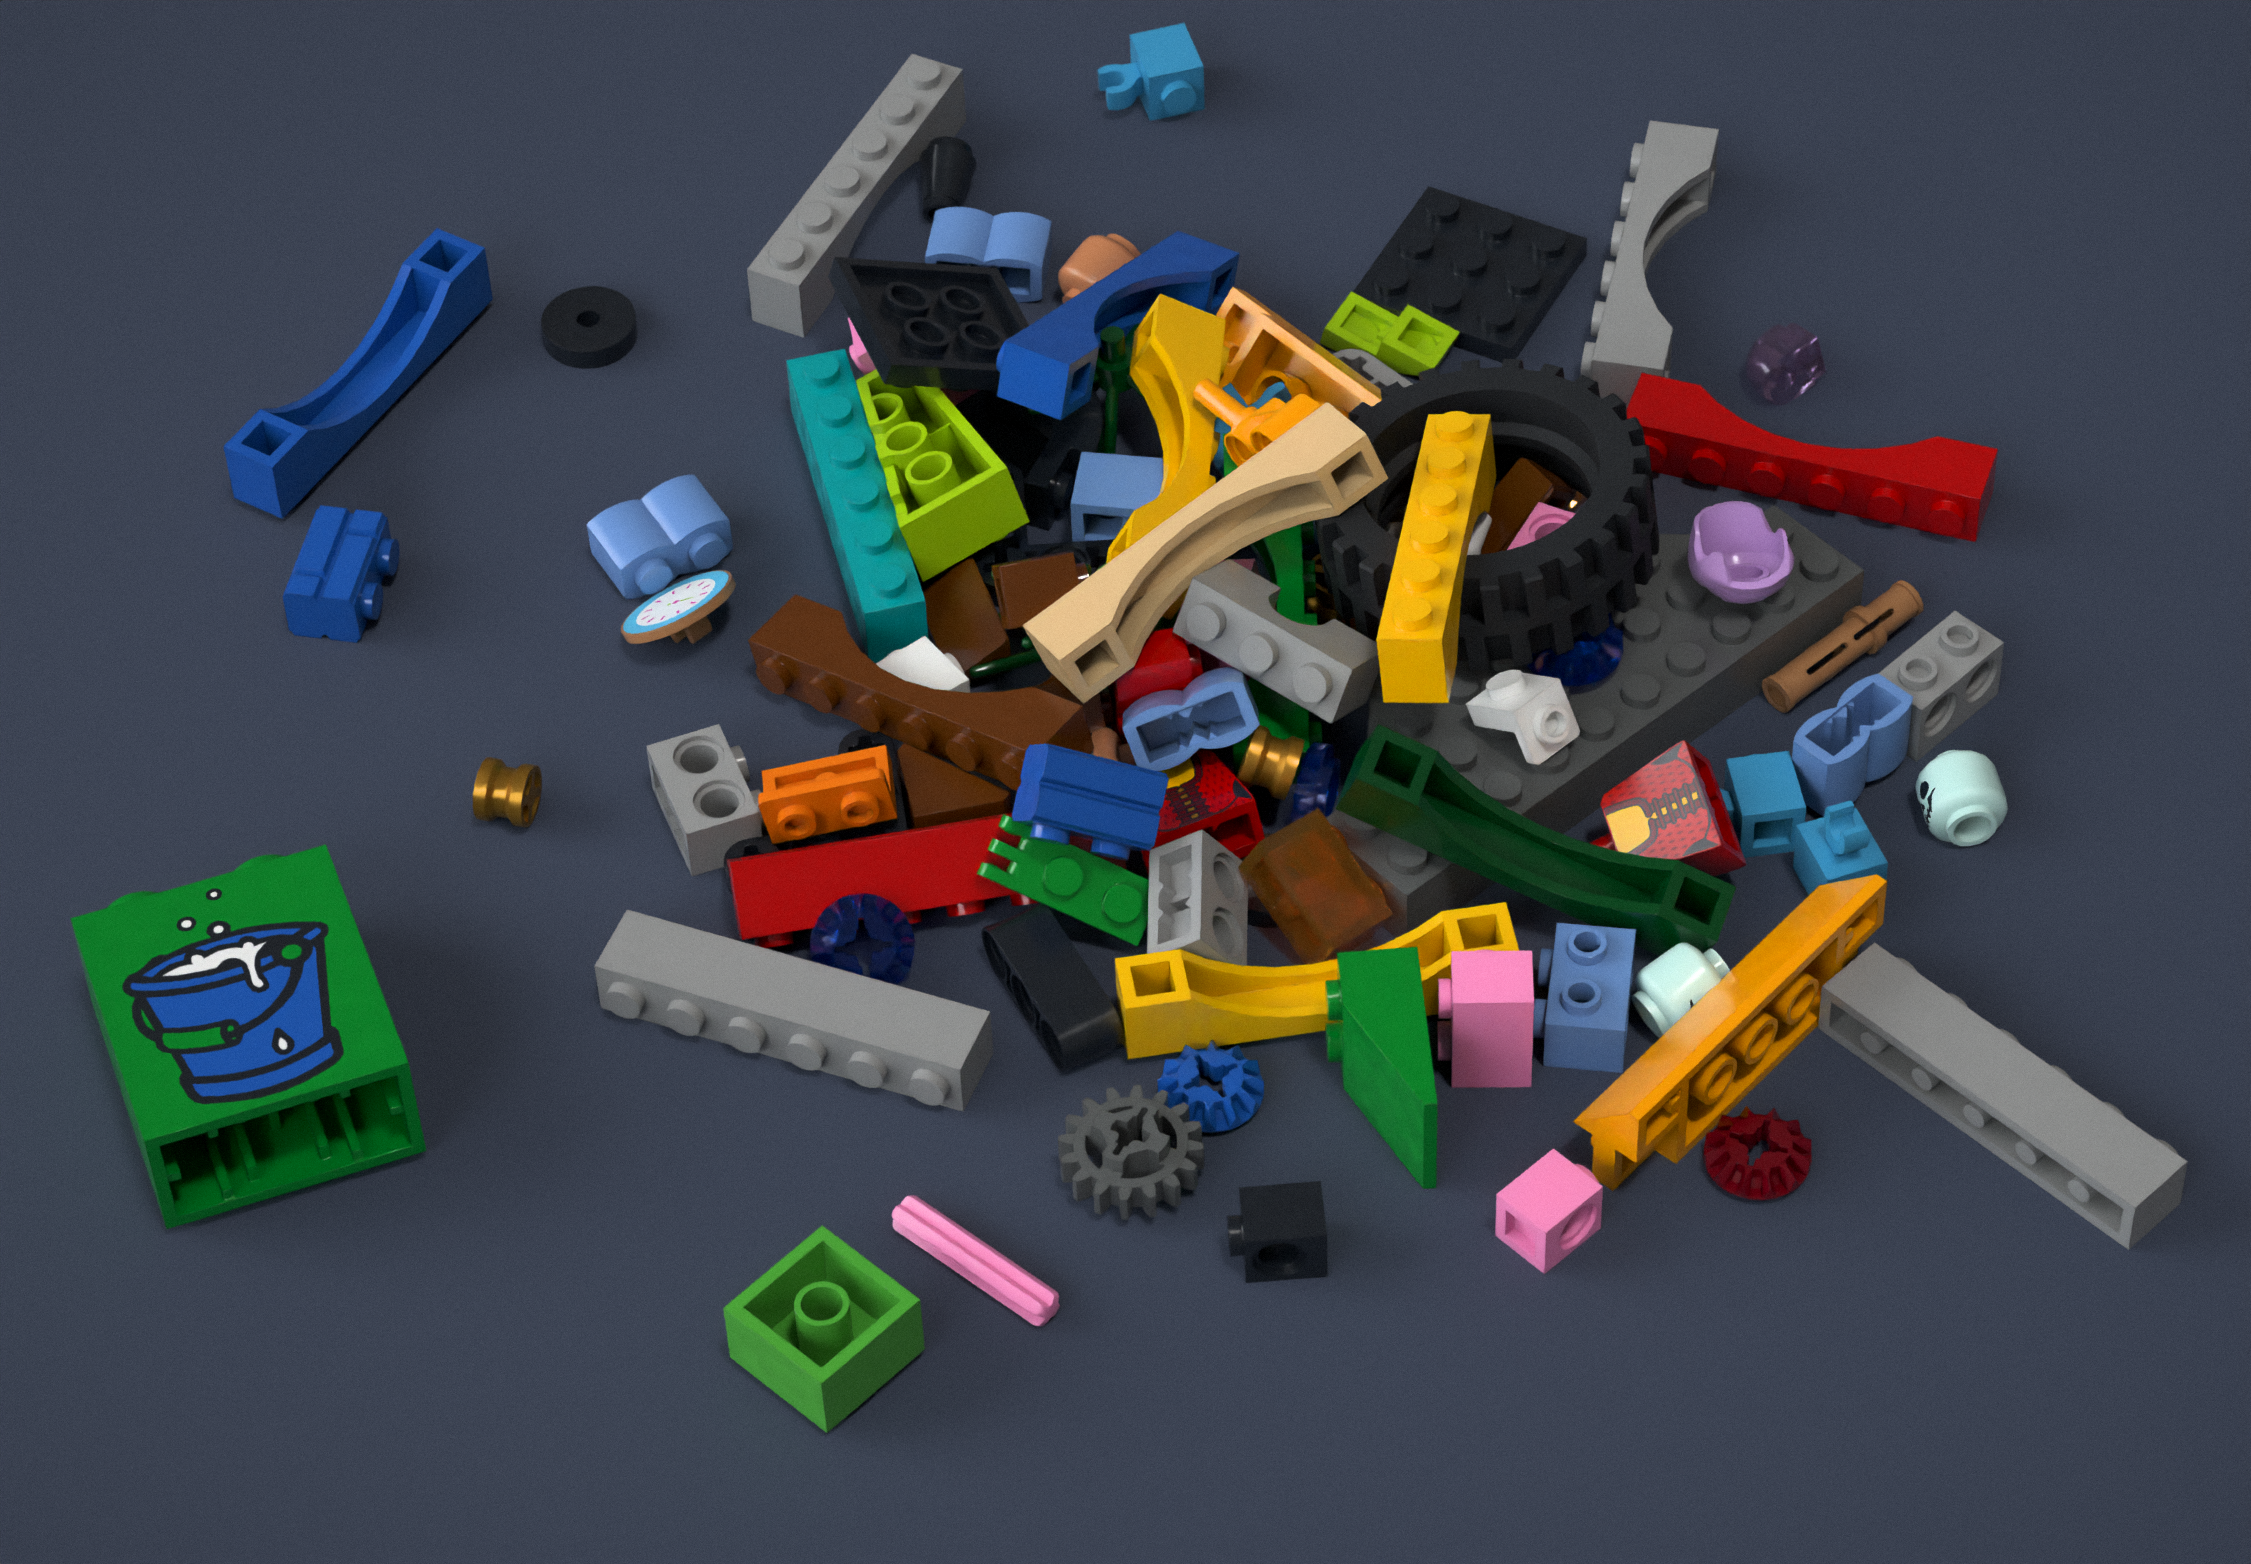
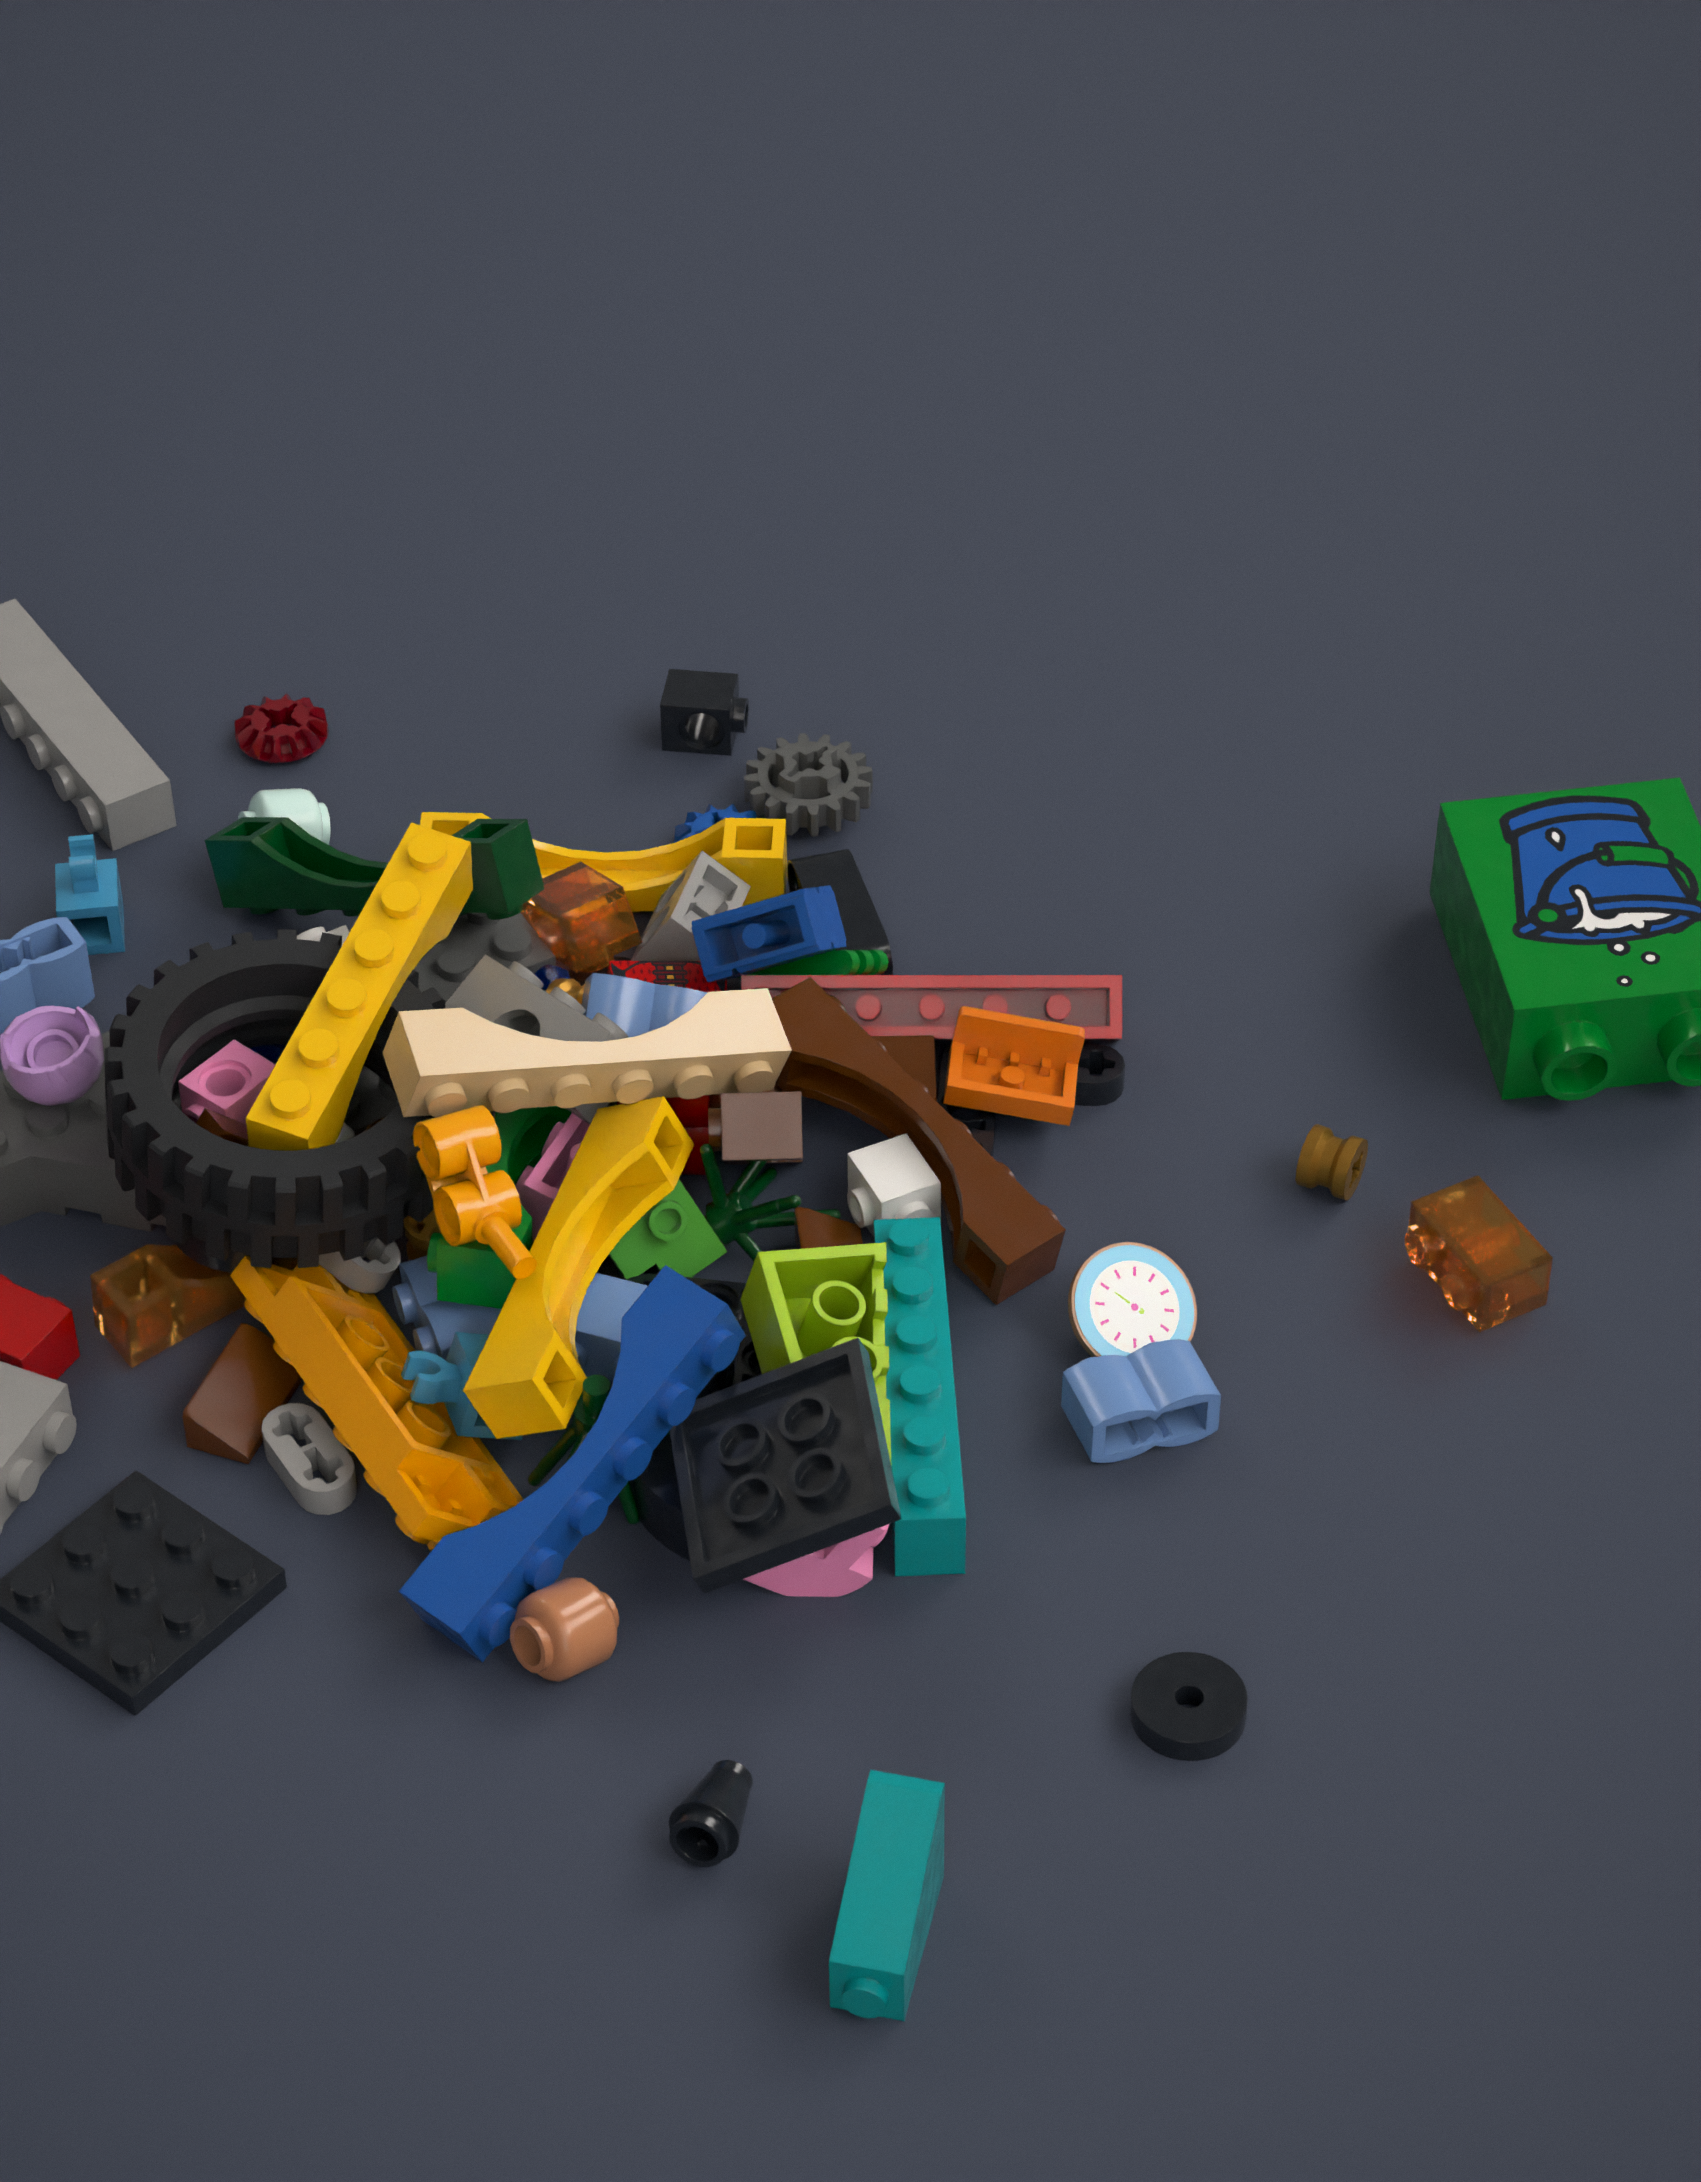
camera: 170 degrees left, 5 degrees down
blue arch [223,228,493,519] -> none
blue brick [282,505,400,643] -> none
light grey brick [594,909,993,1112] -> none
light grey brick [646,724,766,876] -> none
bright green brick [723,1225,925,1433] -> none
light grey arch [747,54,966,338] -> none
clear blue gear [810,893,915,985] -> none
bright pink axle [891,1195,1060,1327] -> none
medium blue brick [925,207,1052,303] -> none
dark azure brick [1098,23,1205,121] -> none
lime slope [1320,291,1460,376] -> none
green slope [1325,947,1438,1189] -> none
bright pink brick [1437,949,1534,1088] -> none
bright pink brick [1495,1149,1603,1274] -> none
medium blue brick [1533,923,1636,1073] -> none
light orange slope [1573,874,1887,1191] -> none
torso [1590,740,1747,876] -> none
dark azure brick [1720,751,1806,858] -> none
none -> teal slope [829,1769,945,2021]
none -> clear orange brick [1405,1175,1553,1332]

